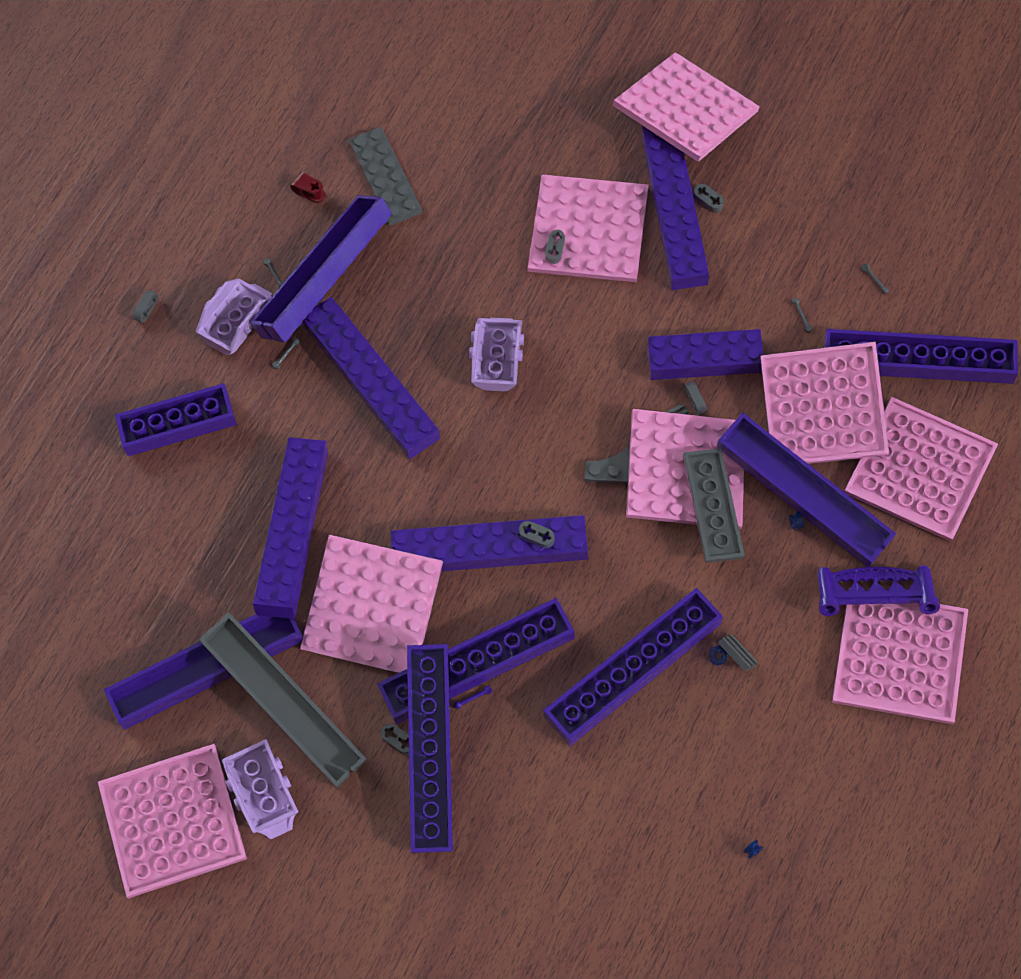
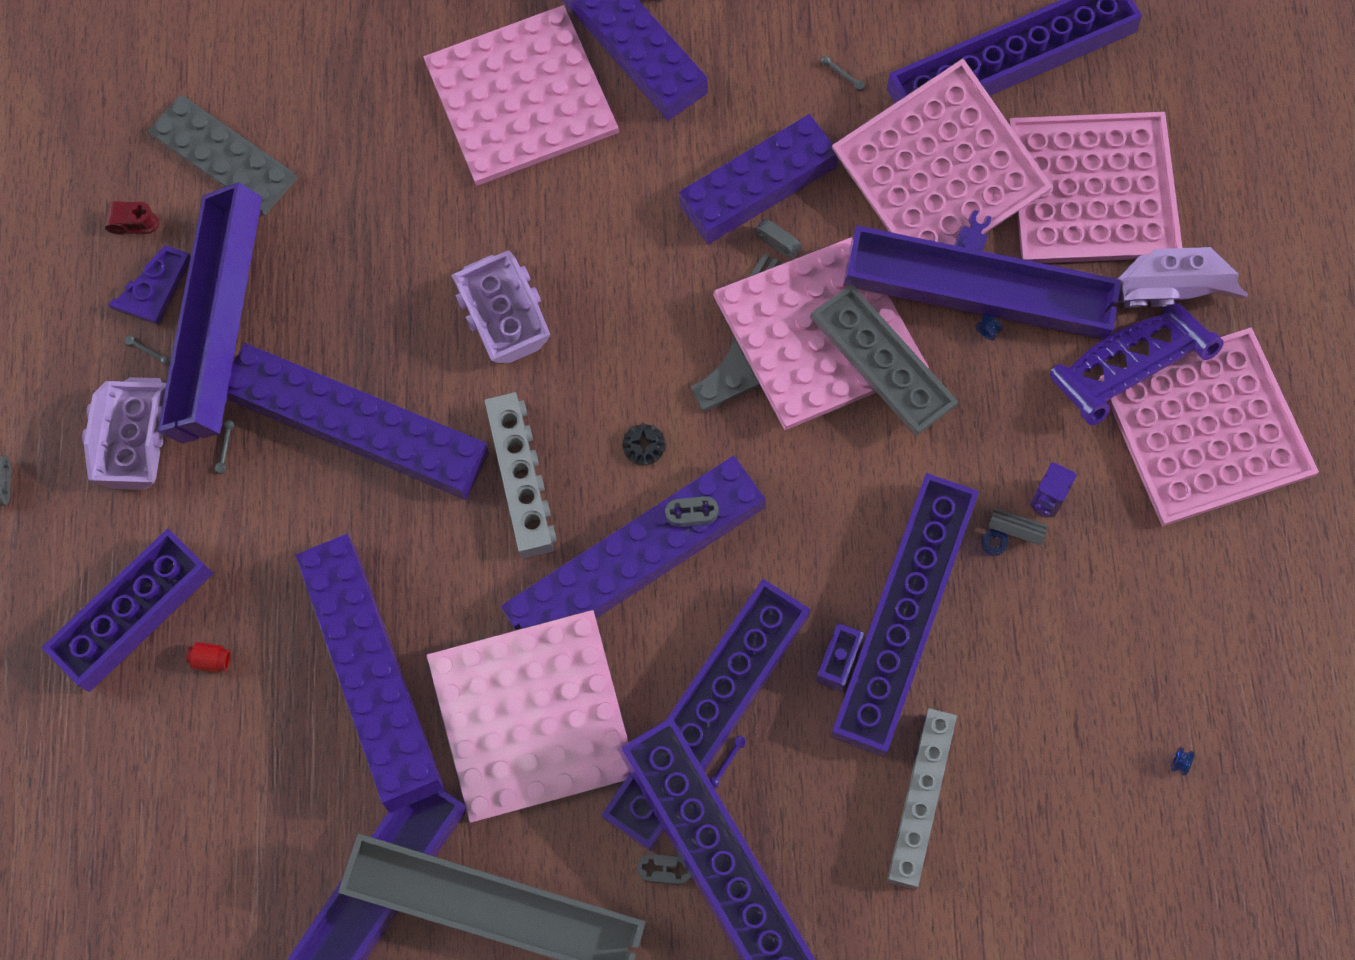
camera: 30 degrees left, 5 degrees up
dark grey beam [545,230,565,264] -> none
none -> dark purple wing [108,245,191,325]
none -> red brick [186,641,231,673]
none -> light grey brick [485,392,557,559]
none -> black gear [622,423,666,465]
none -> dark purple brick [816,623,864,692]
none -> light grey brick [886,708,957,890]
none -> dark purple plate [954,210,991,251]
none -> dark purple brick [1030,462,1077,517]
none -> lavender slope [1118,247,1248,308]

